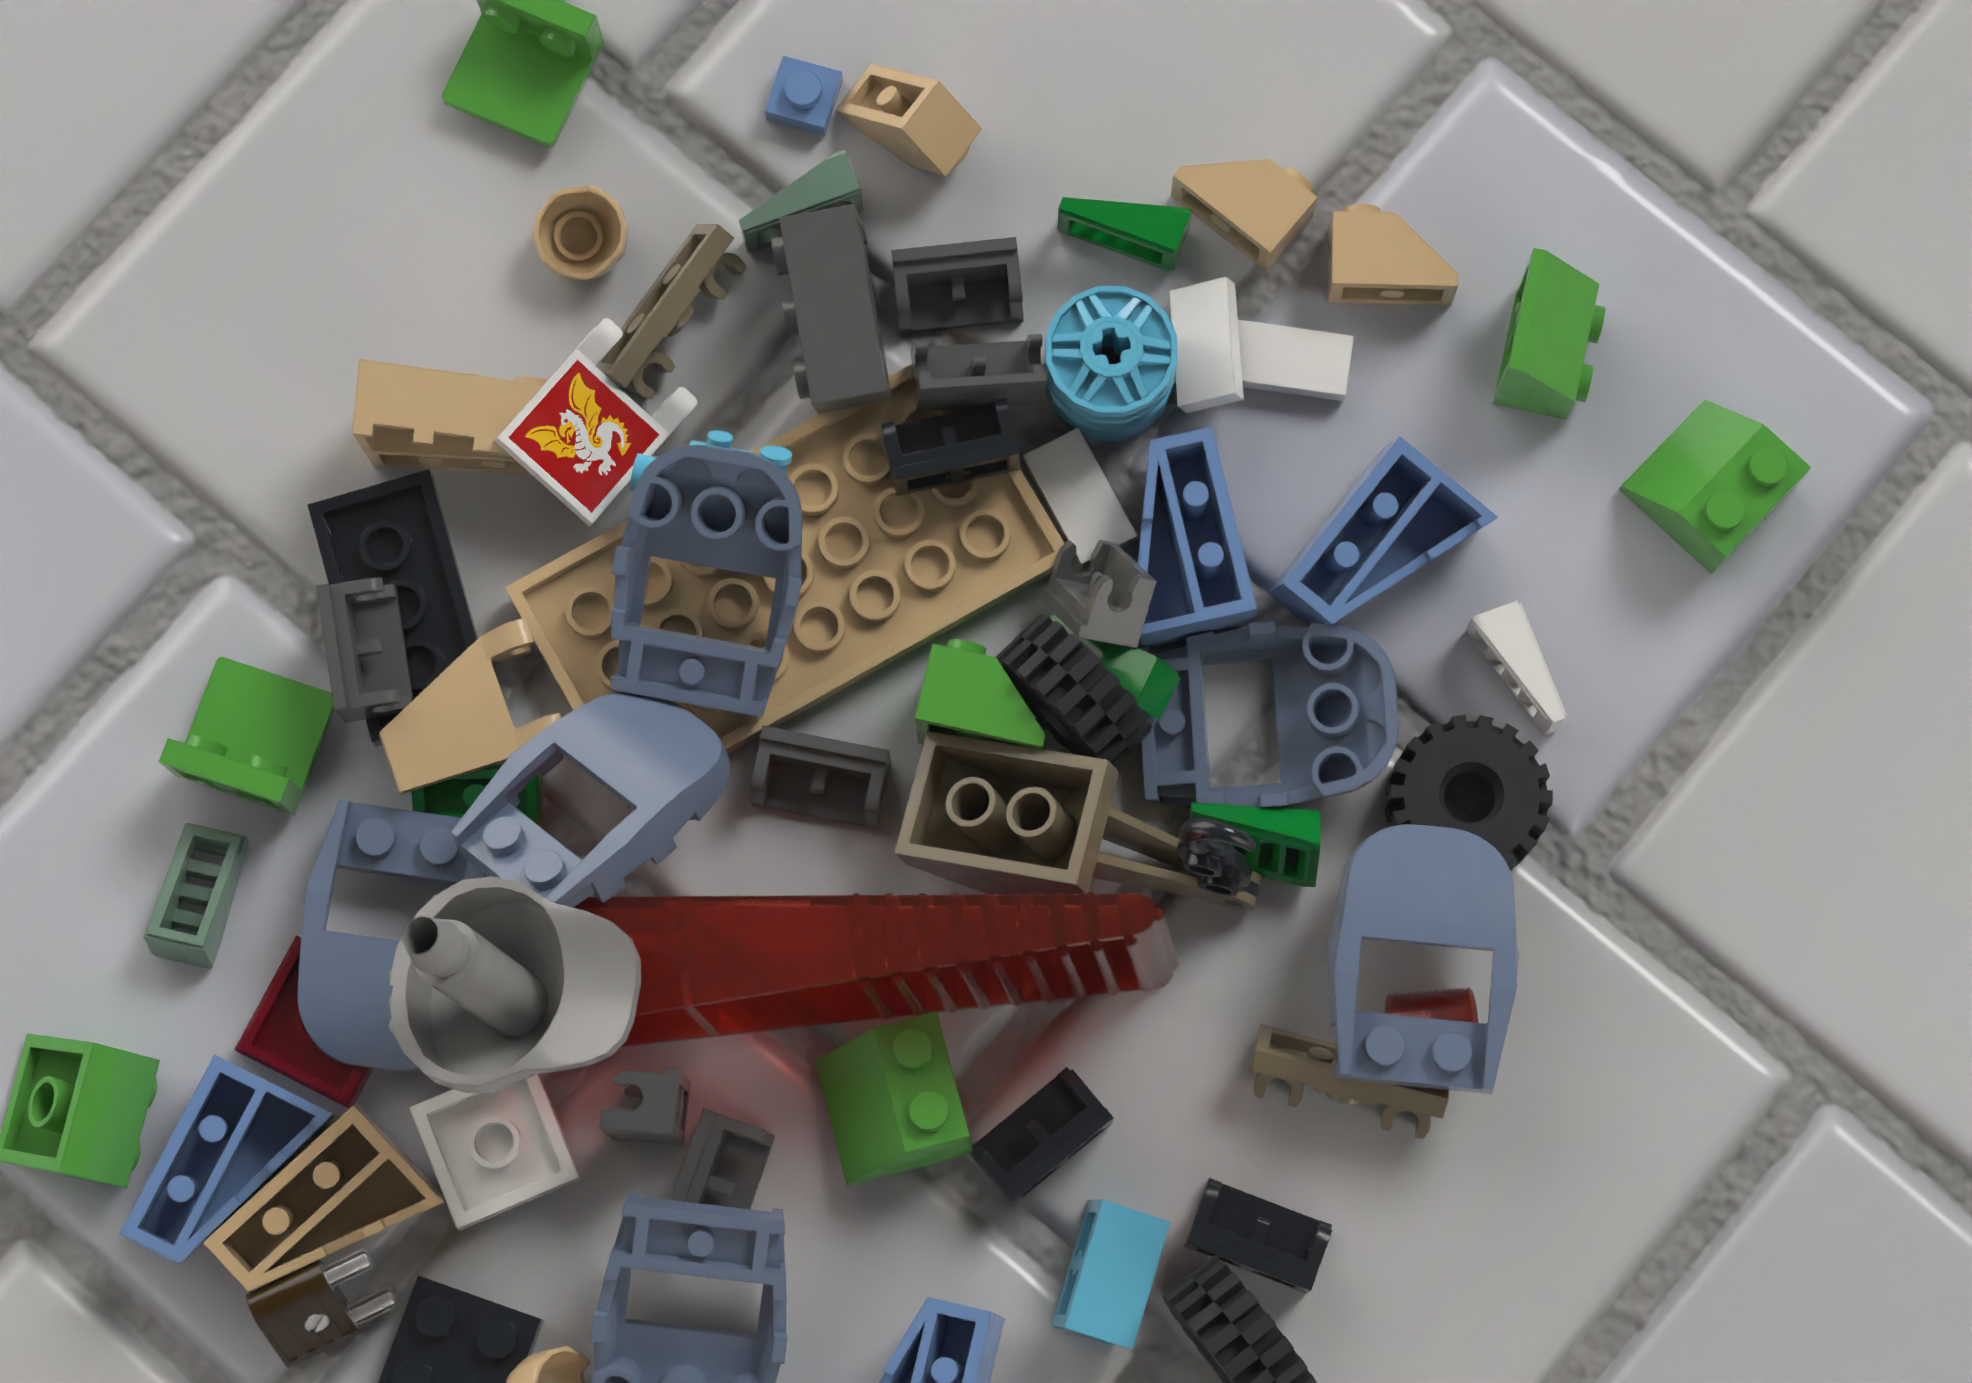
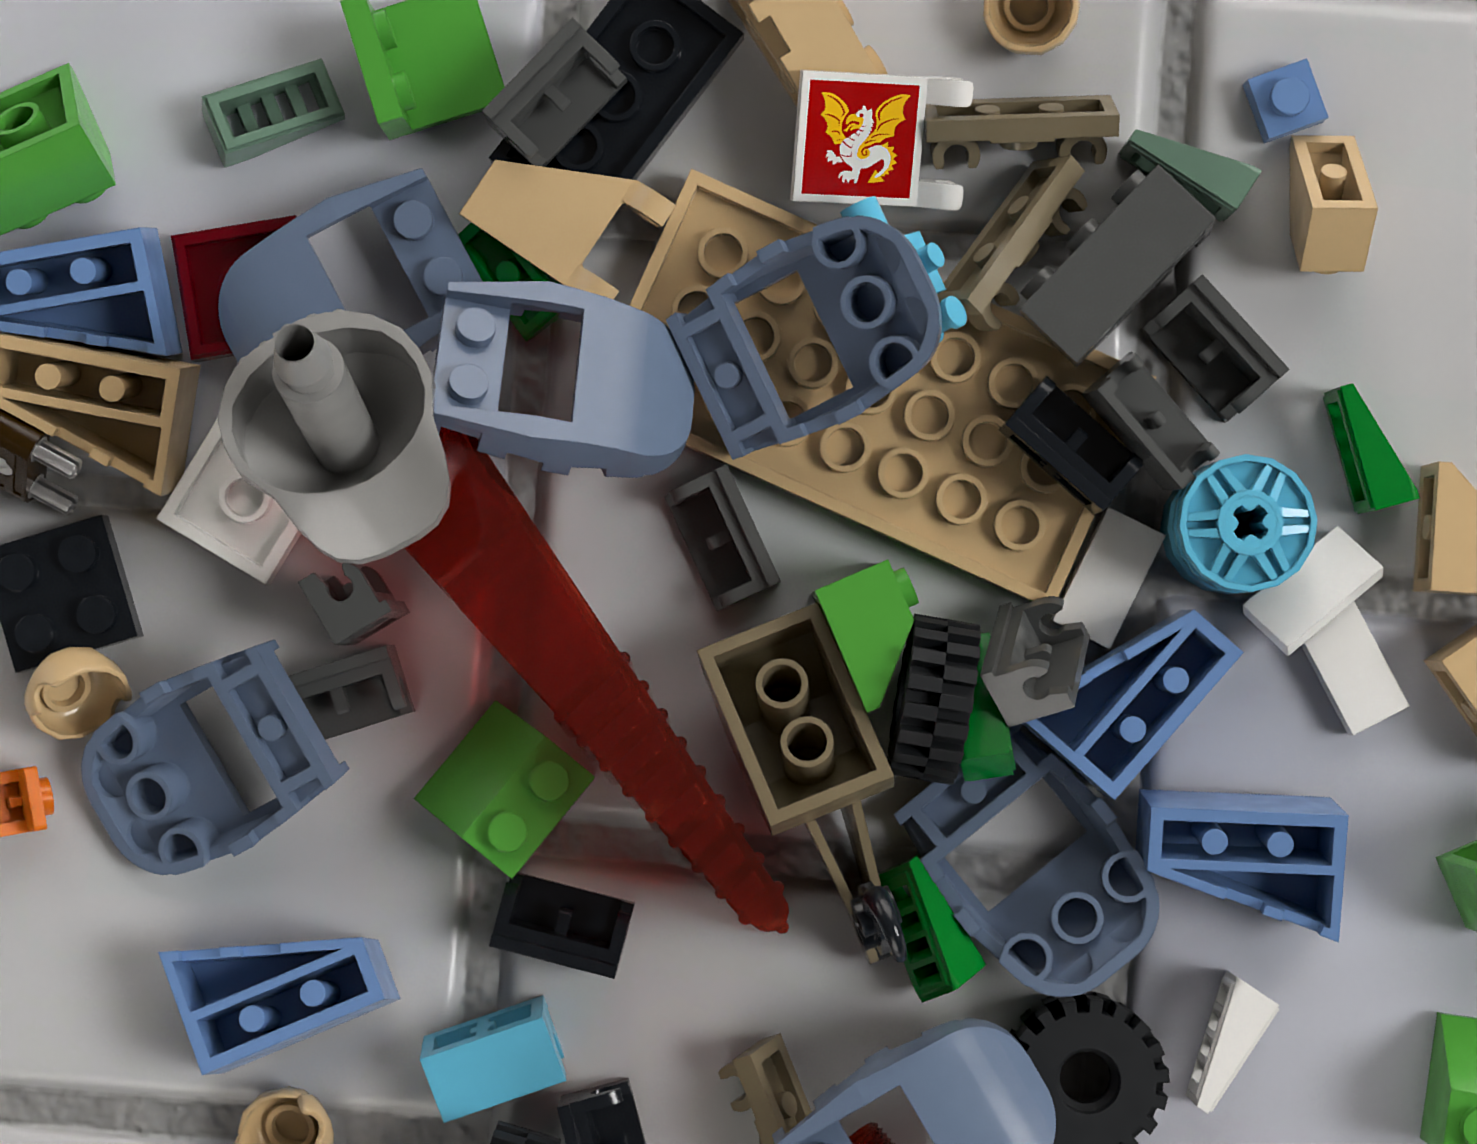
camera: 55 degrees right, 10 degrees up
none -> dark tan plate [937,155,1088,331]

